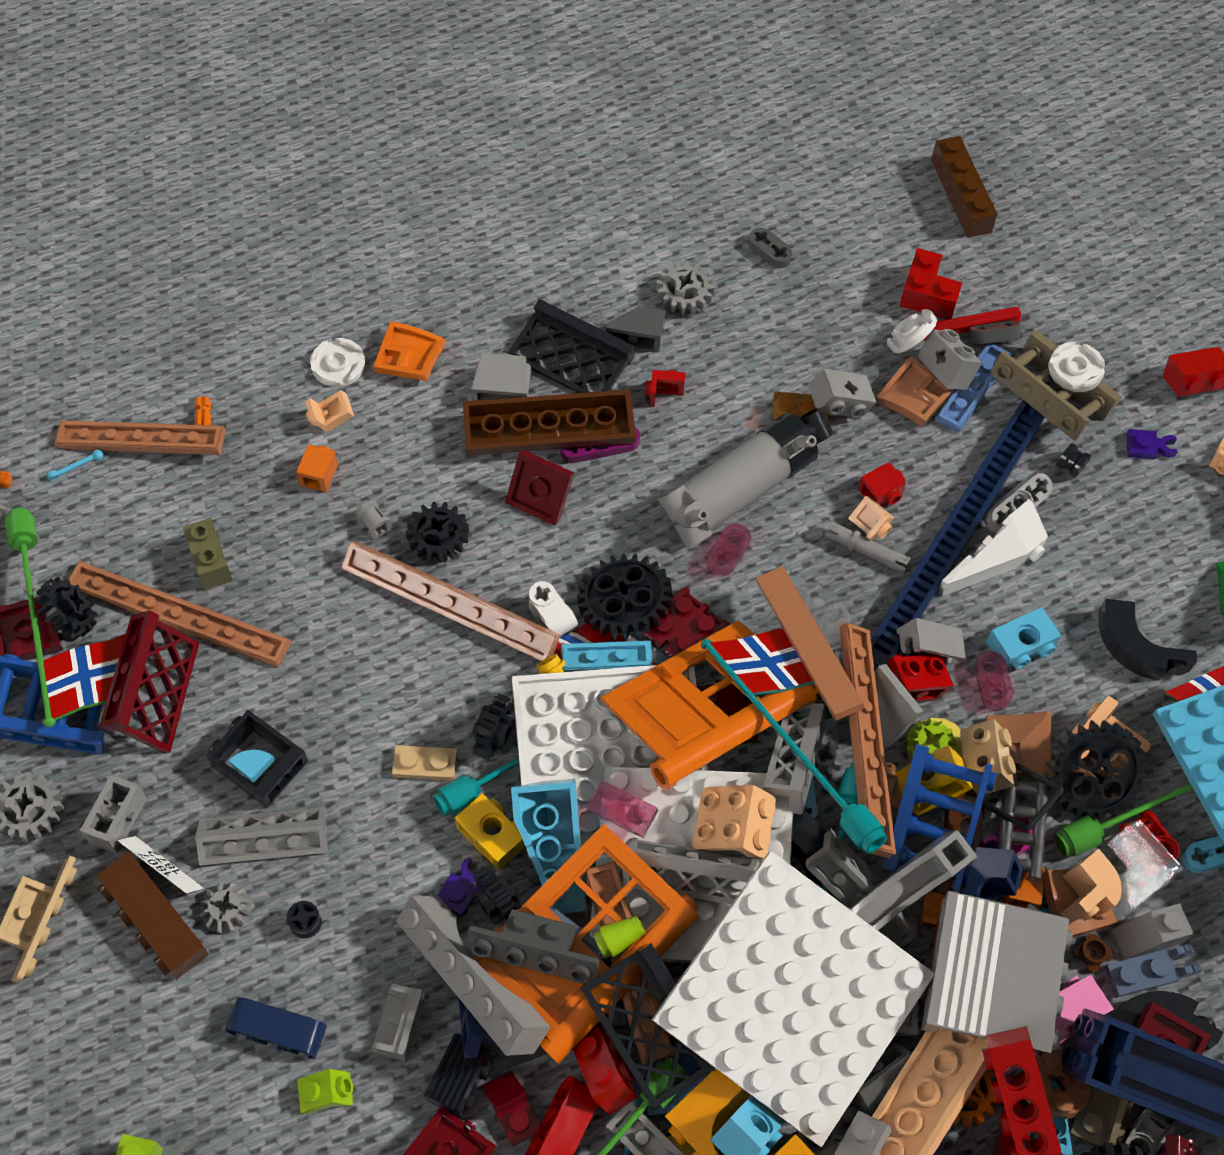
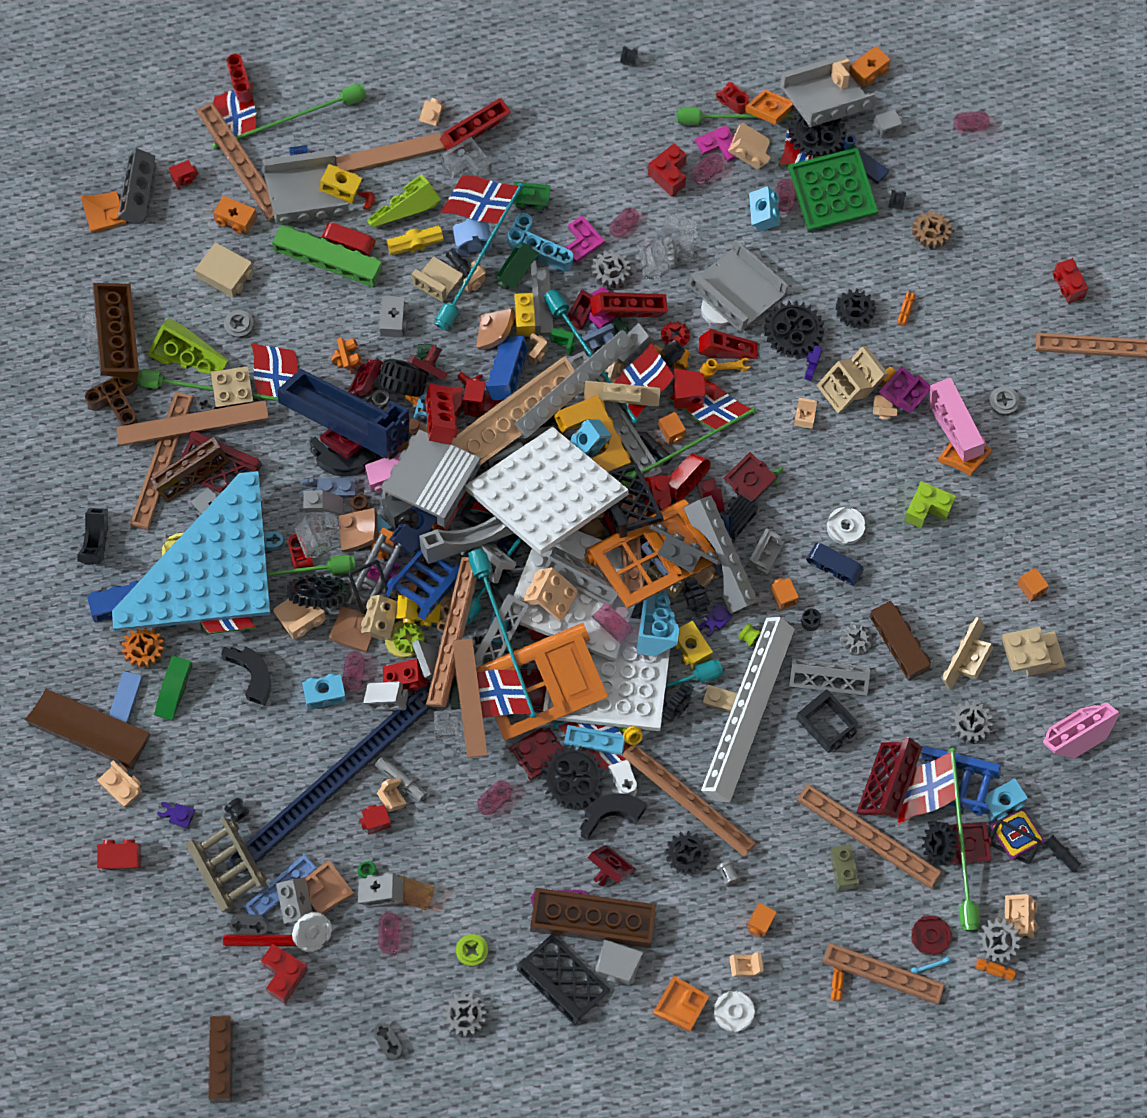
camera: 165 degrees left, 5 degrees up
light grey brick [80,775,147,854] -> none
white sticker [117,836,204,894] -> none
medium azure tile [229,750,275,783] -> none
lime bracket [297,1069,353,1114] -> none
lime cone [593,915,646,959] -> none
dark grey slope [606,306,666,351] -> none
red bracket [645,370,686,407] -> none
light grey piece [657,408,834,548] -> none
white wedge [937,499,1048,596] -> none
light grey beam [984,473,1053,533] -> none
white tile [1048,342,1105,392] -> none
light nougat brick [1061,849,1122,924] -> none
none -> green plate [357,861,377,879]
none -> clear pink plate [378,912,399,954]
none -> lime gear [456,934,488,967]
none -> black arch [580,793,647,841]
none -> white brick [701,617,795,802]
none -> lime wheel [738,623,761,647]
none -> orange brick [771,577,799,610]
none -> white plate [827,507,865,546]
none -> dark red tile [911,915,952,956]

